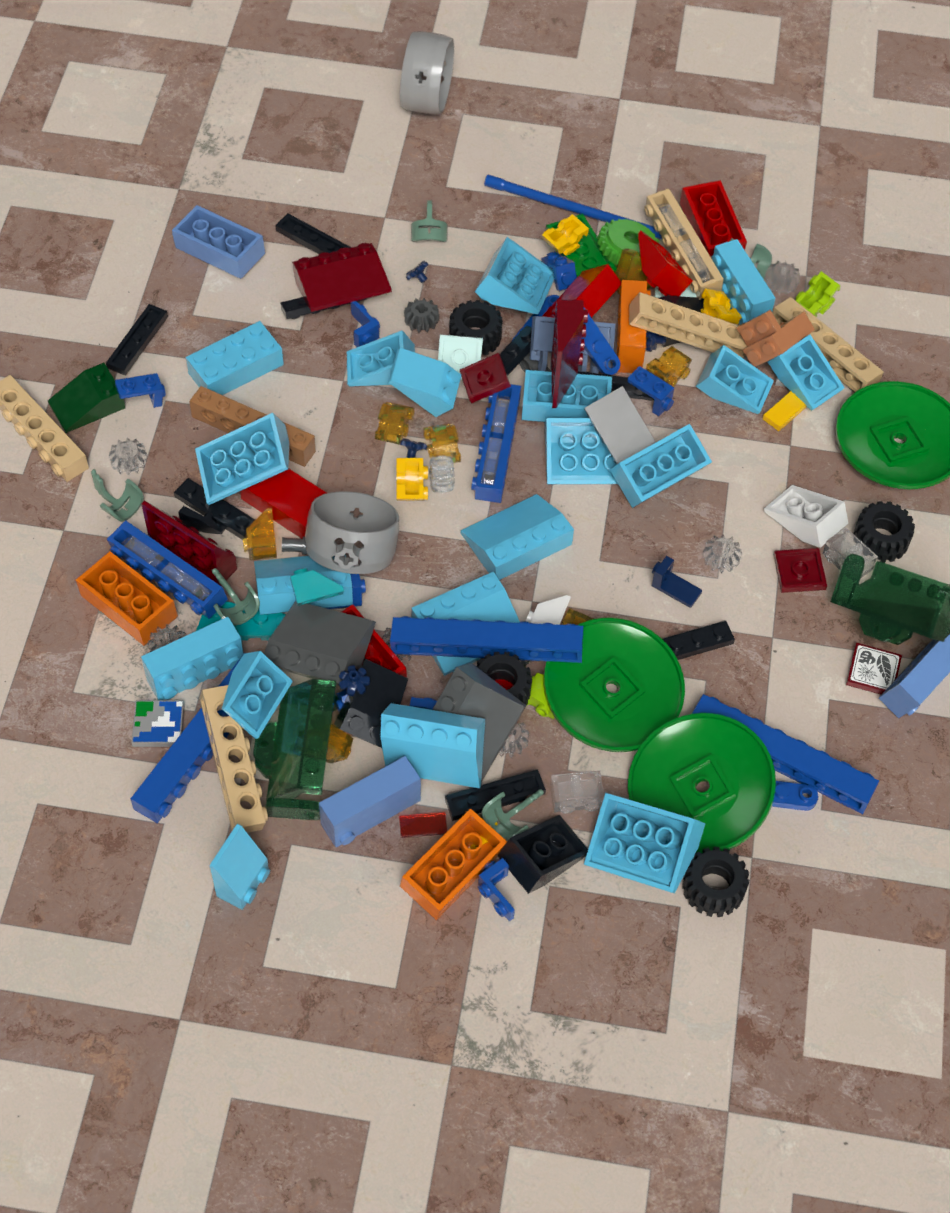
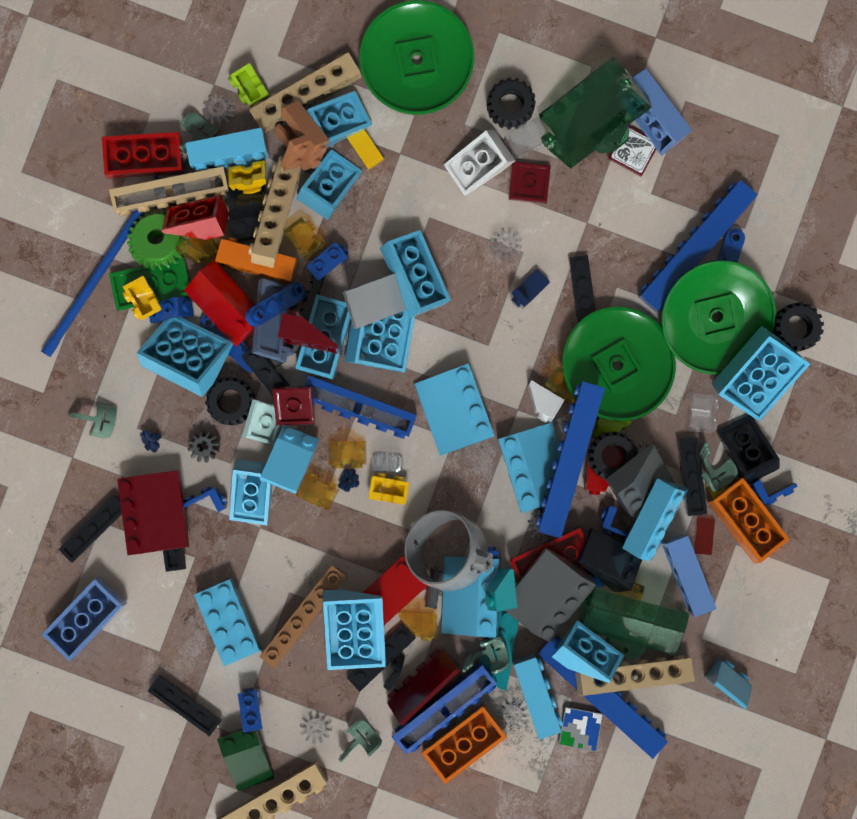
camera: 75 degrees left, 30 degrees up
dark blue plant [339,665,370,696] -> none

